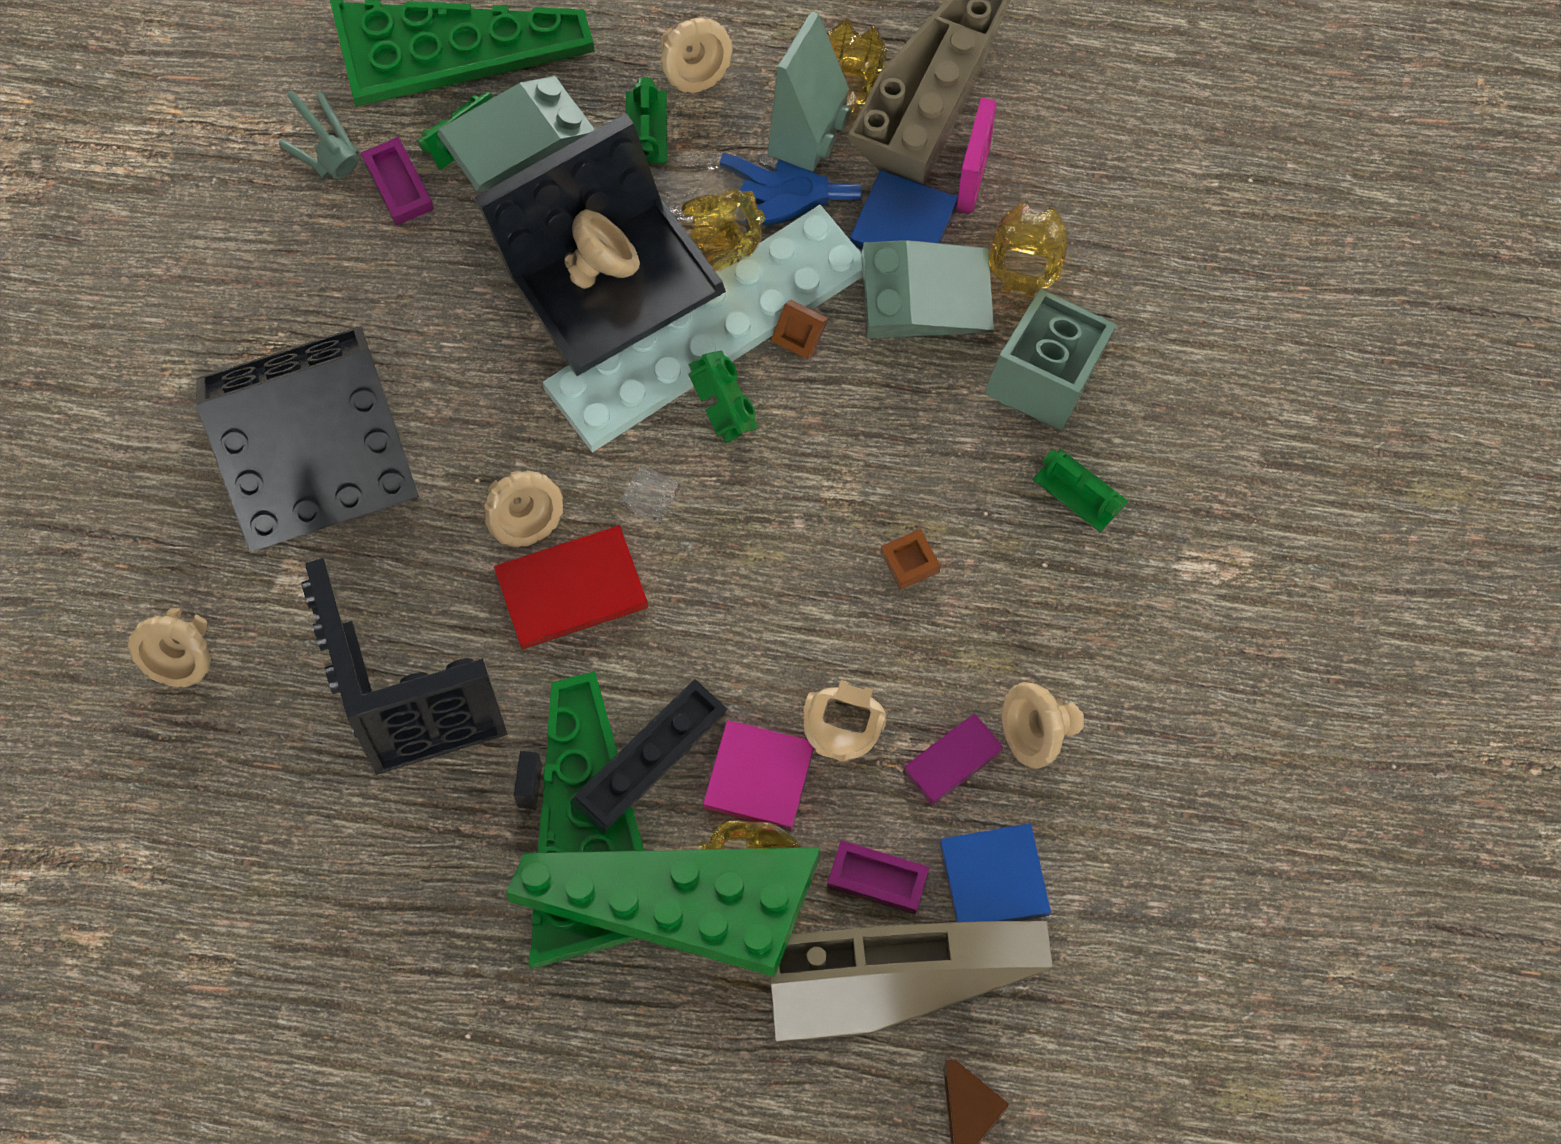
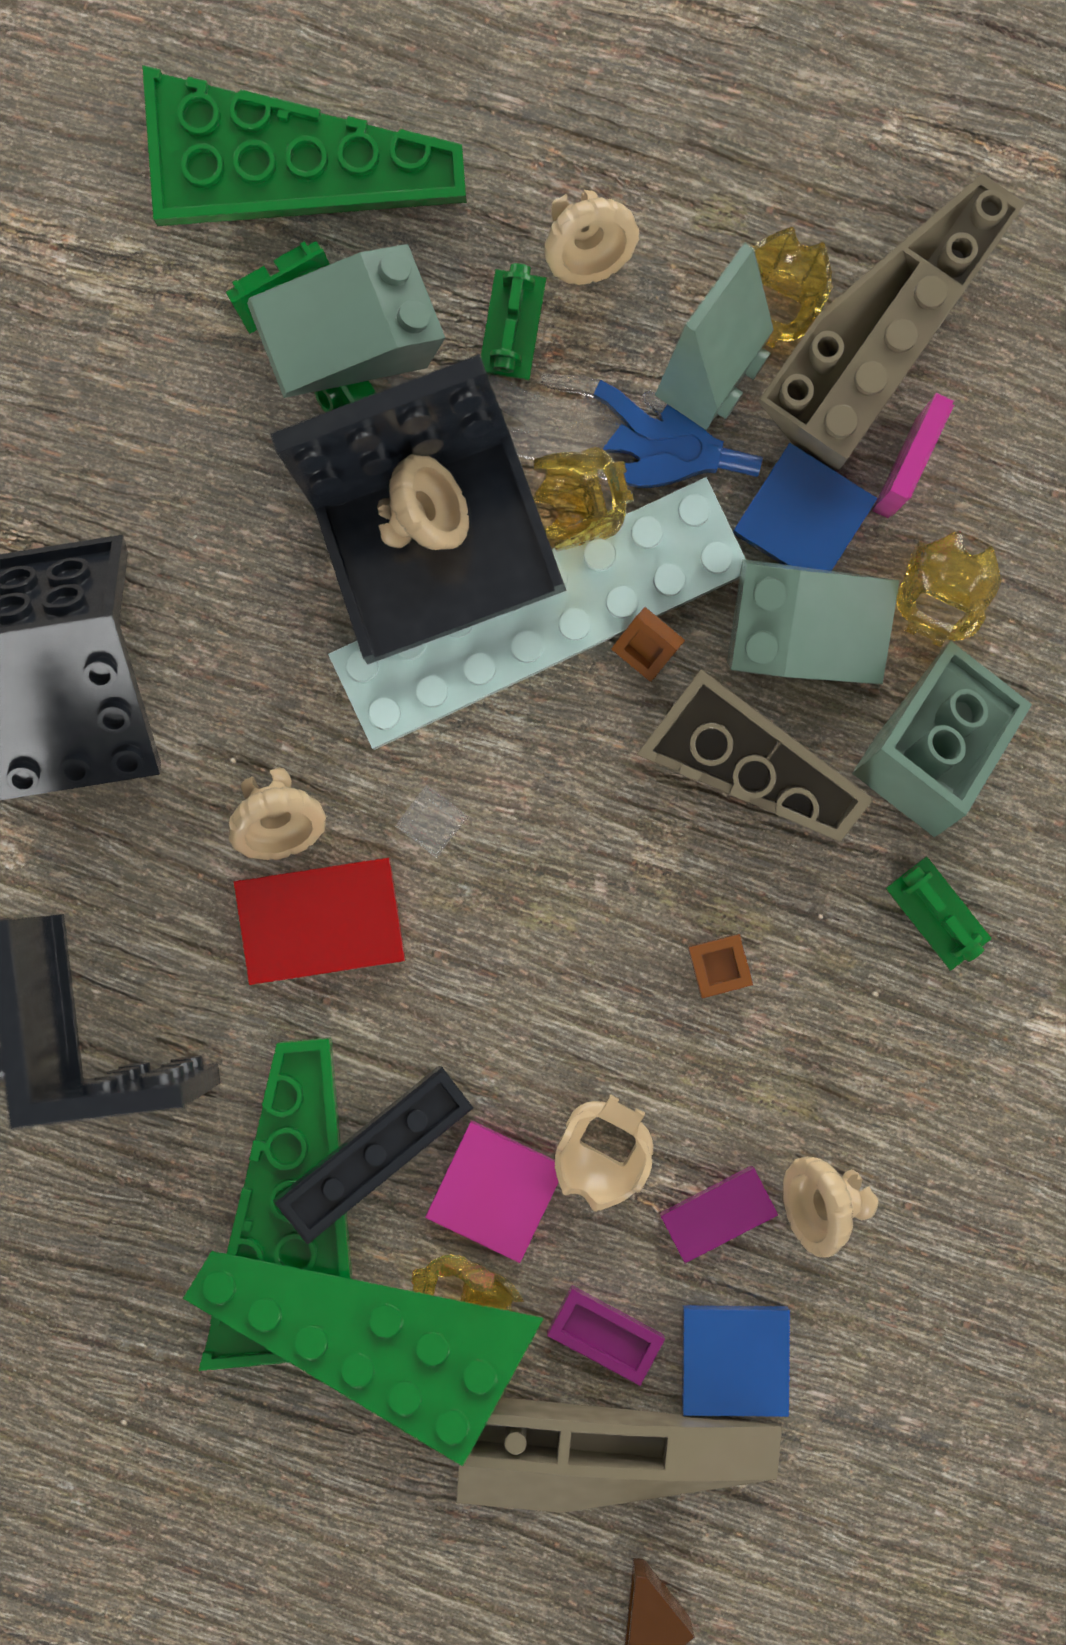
camera: 15 degrees right, 20 degrees up
sand green plant [279,91,359,179] -> none
magenta tile [361,137,434,226] -> none
black tile [514,751,542,810] -> none
green hinge [688,350,759,443] -> none
none -> dark tan wedge [636,669,874,842]

